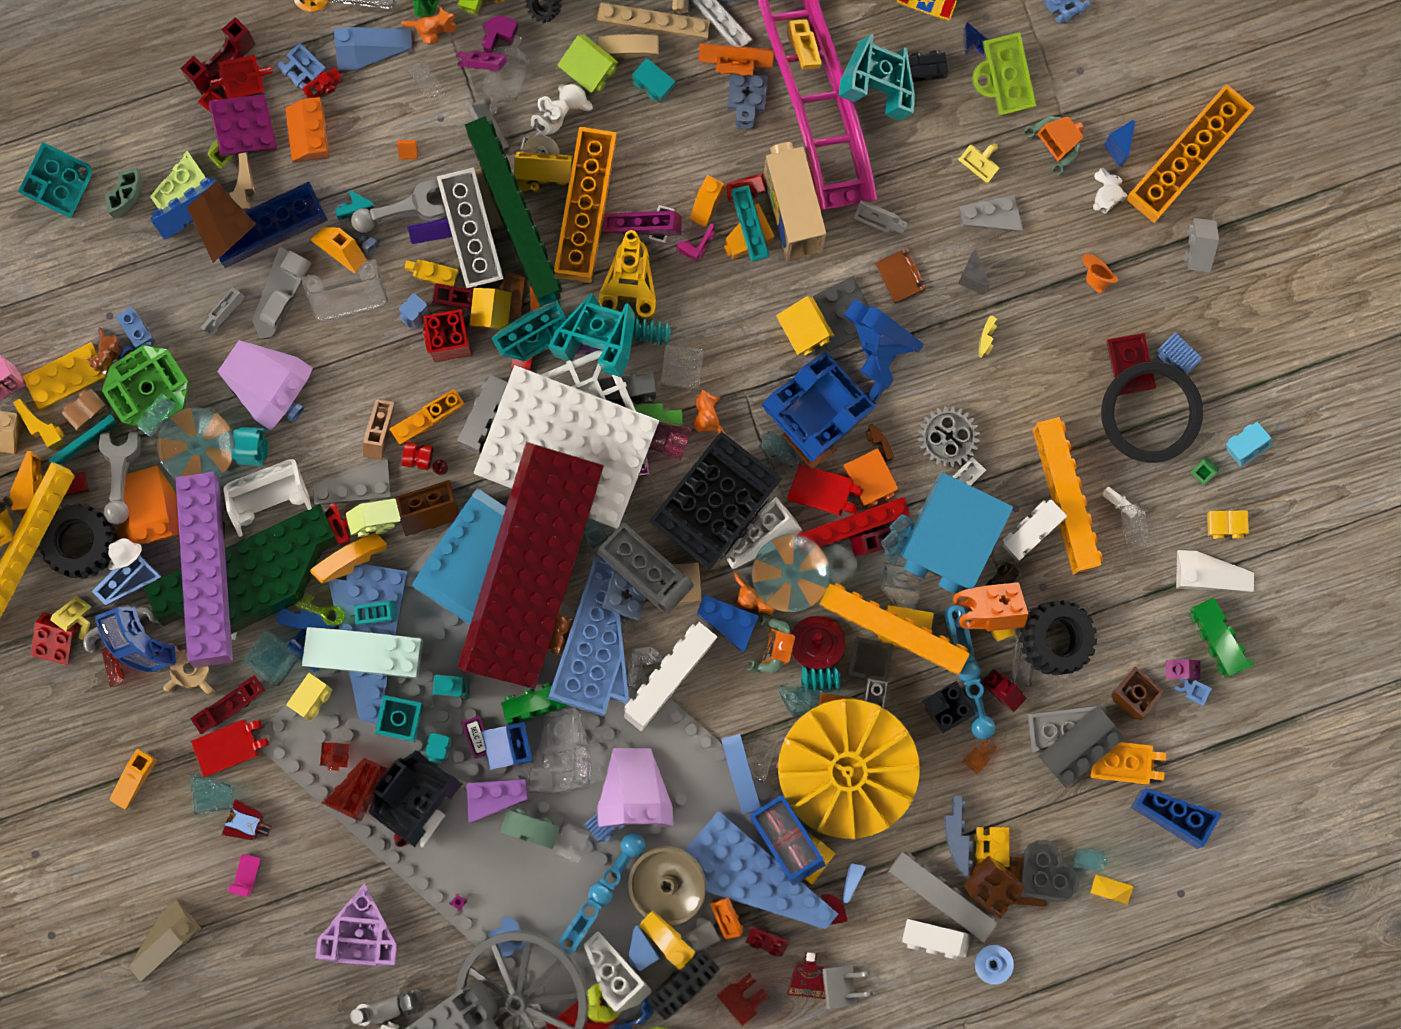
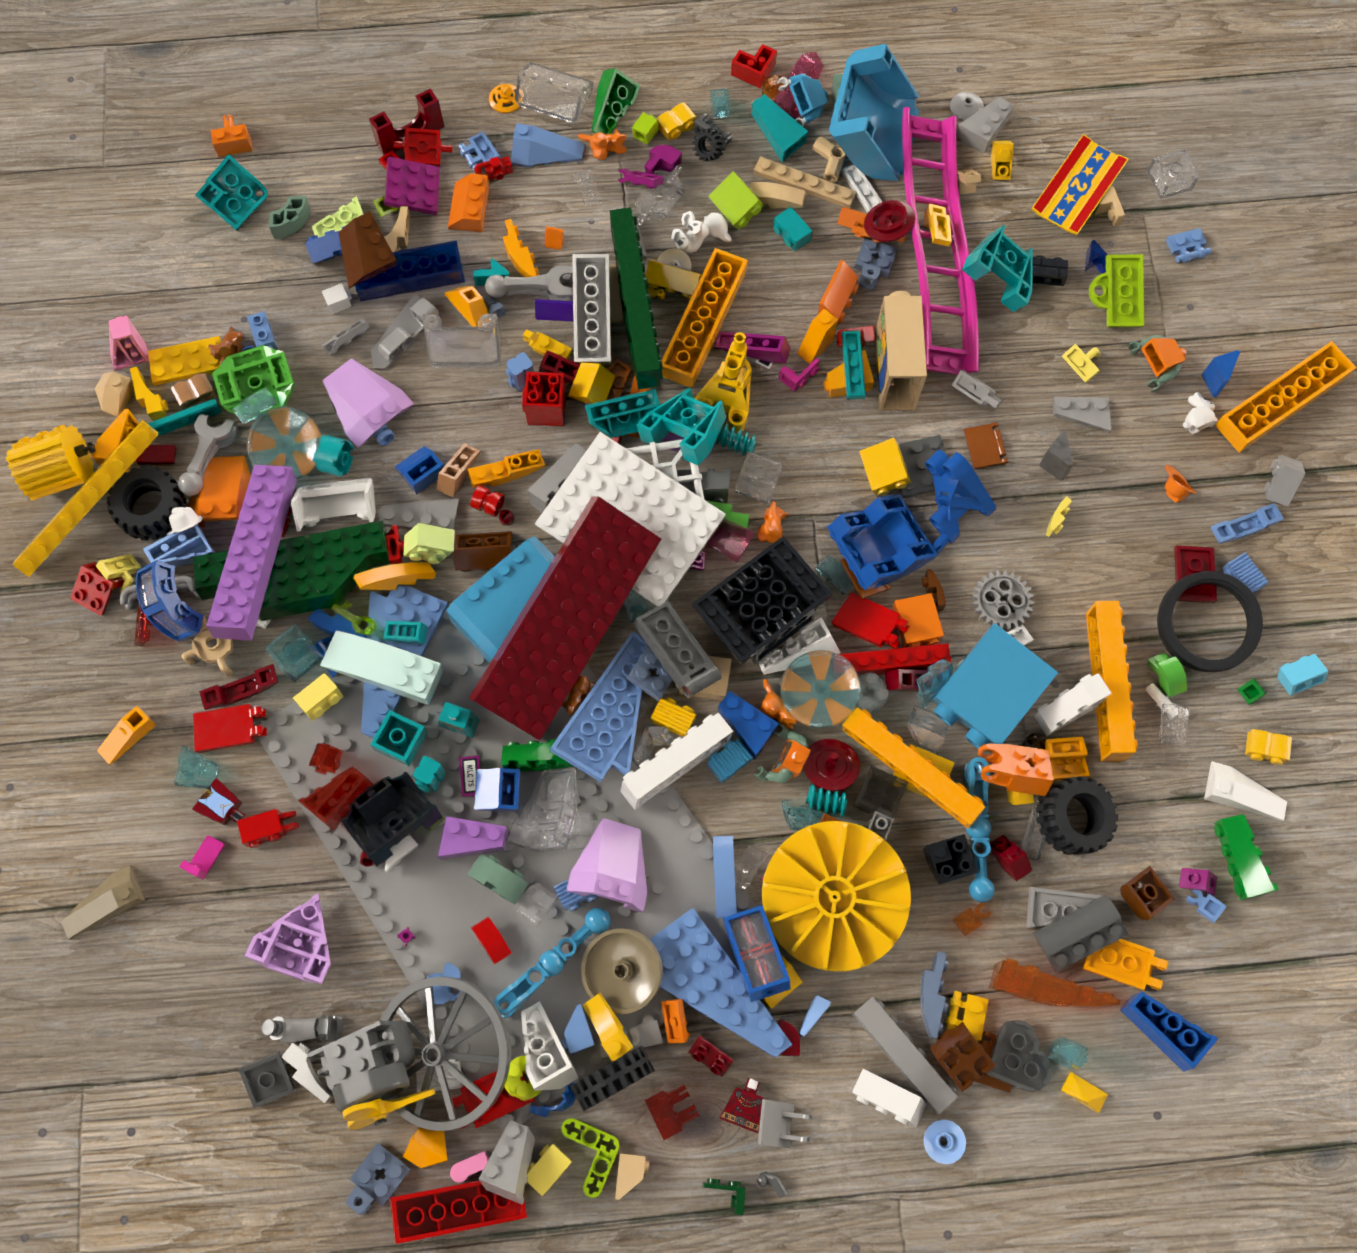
camera: 15 degrees right, 10 degrees down
none -> orange brick [211,115,253,157]
none -> red hinge [237,809,299,848]
none -> white brick [322,283,352,314]
none -> blue slope [395,446,444,495]
none -> red slope [471,916,512,965]
none -> light orange slope [502,219,540,277]
none -> yellow brick [651,697,696,737]
none -> dark azure brick [707,739,753,784]
none -> orange slope [818,260,859,328]
none -> dark red piece [864,200,915,242]
none -> clear orange wedge [989,958,1121,1008]
none -> light orange slope [1045,737,1090,782]
none -> bright green brick [1148,652,1187,697]
none -> medium blue slope [1210,503,1284,544]

